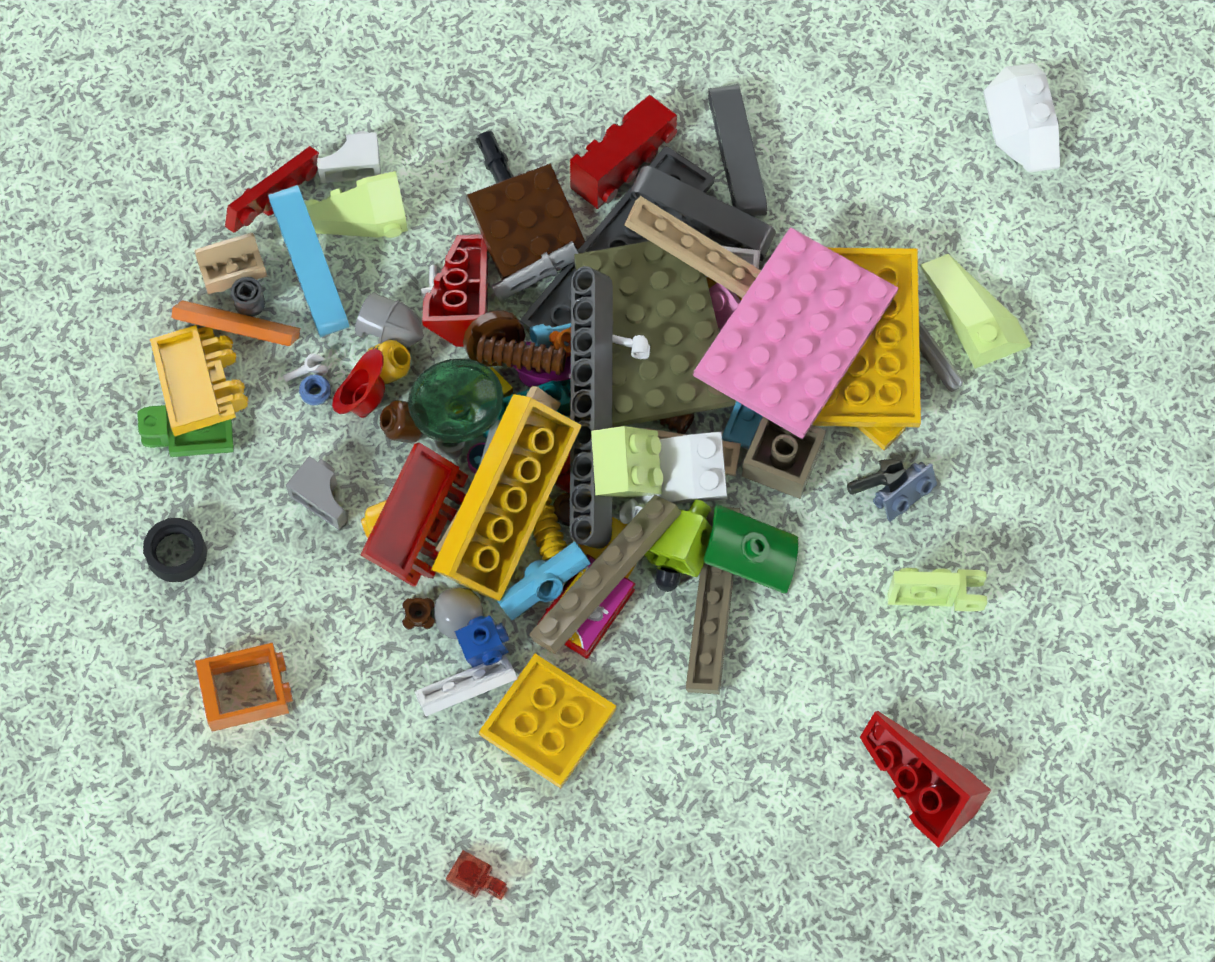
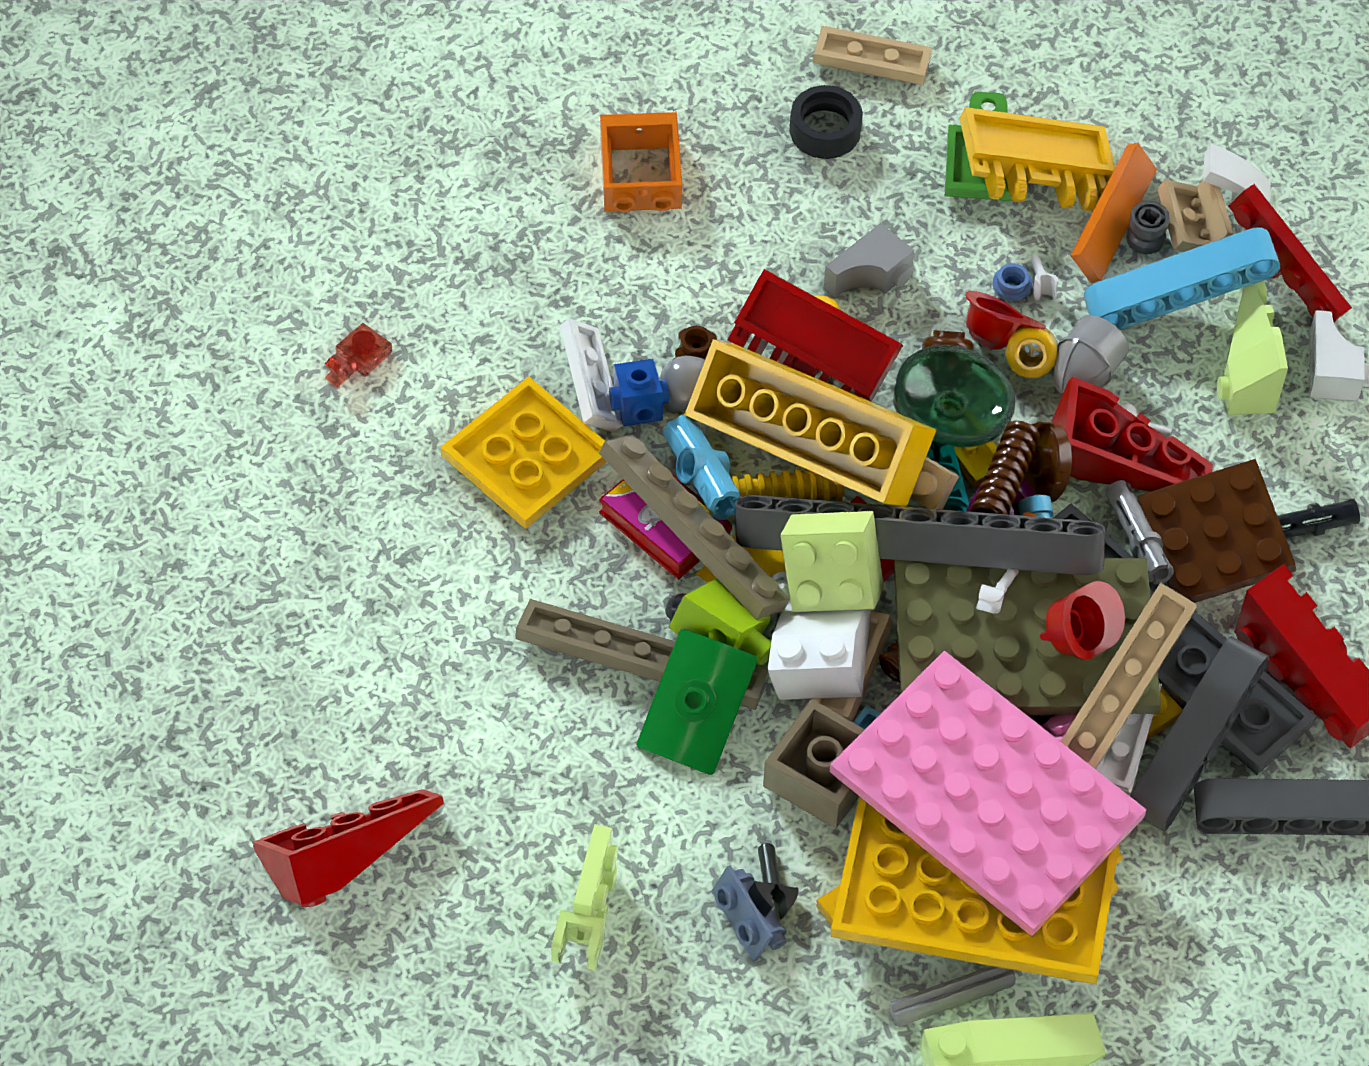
camera: 100 degrees right, 10 degrees down
none -> tan plate [813,26,932,85]
none -> red piece [1039,581,1125,661]
none -> white slope [1203,144,1271,203]

